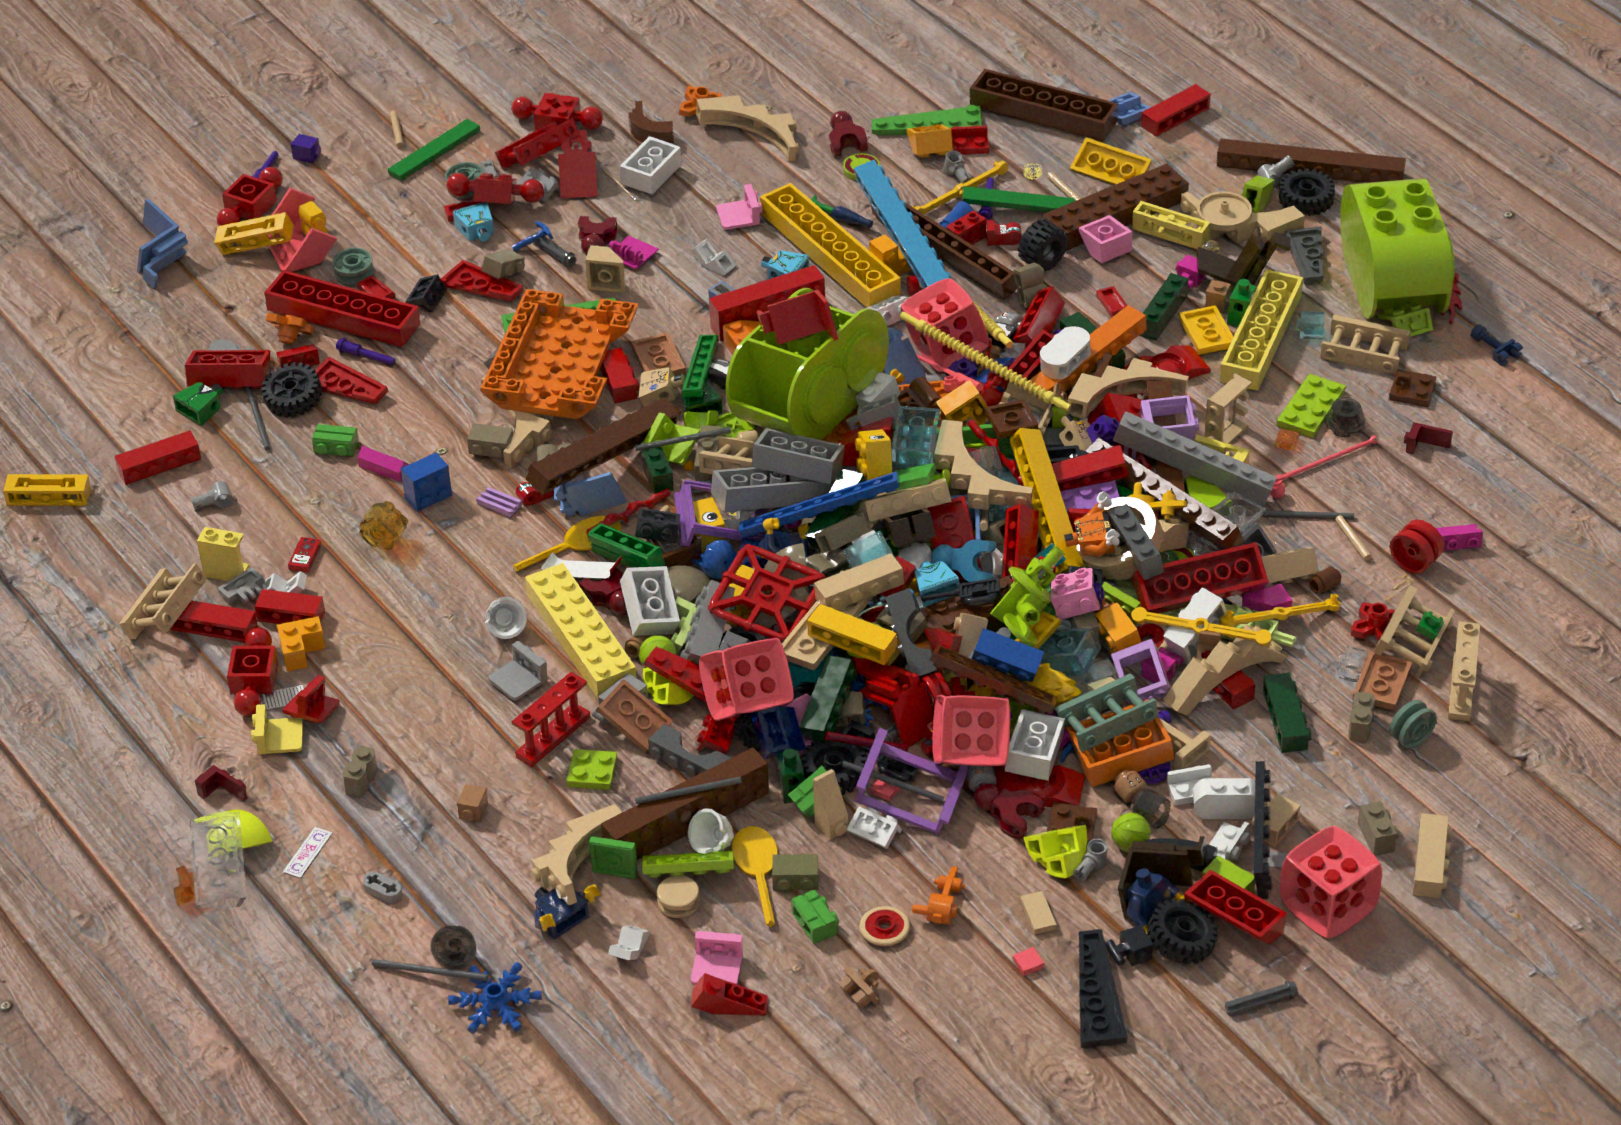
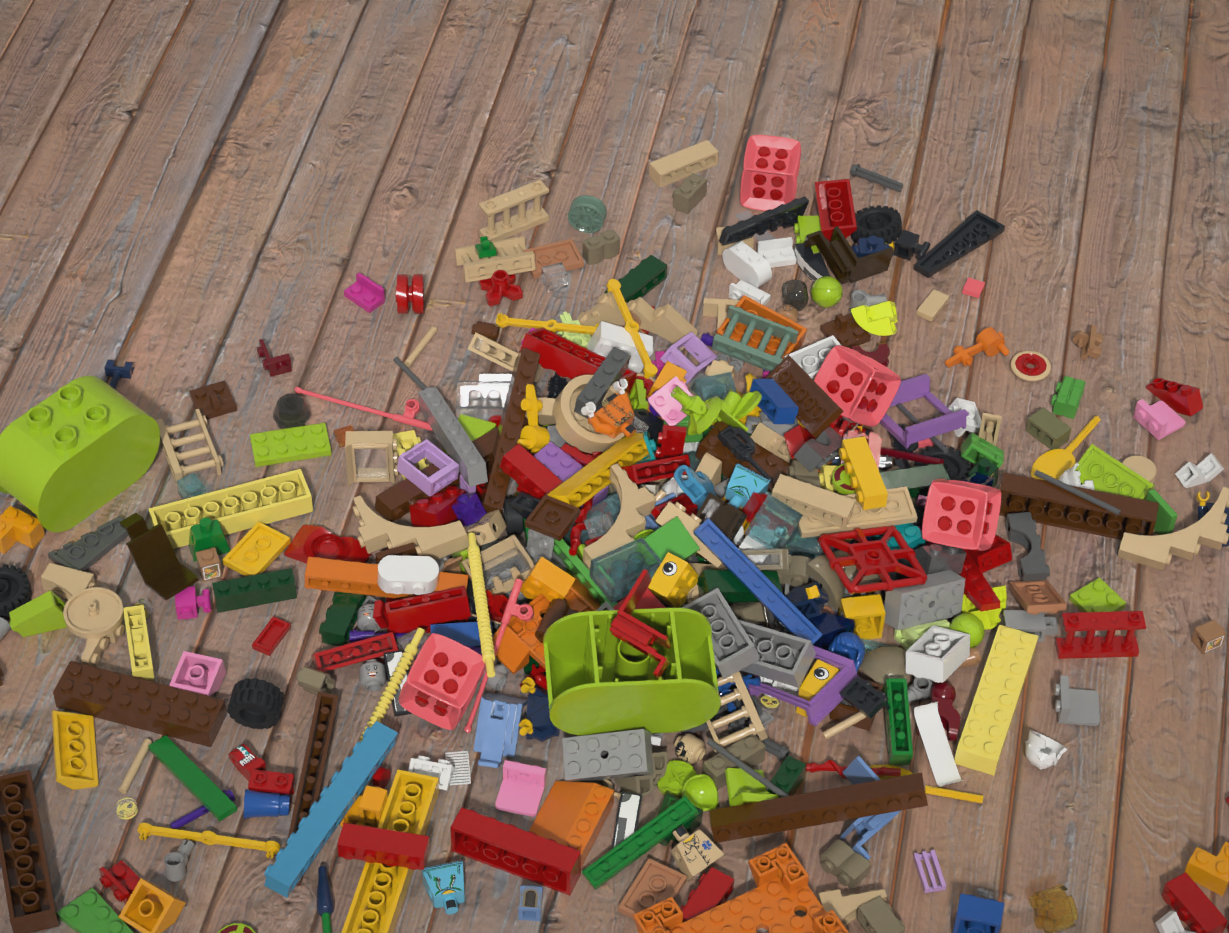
camera: 135 degrees left, 5 degrees up
red leg [515,482,554,506] -> none
none -> red brick [337,823,430,870]

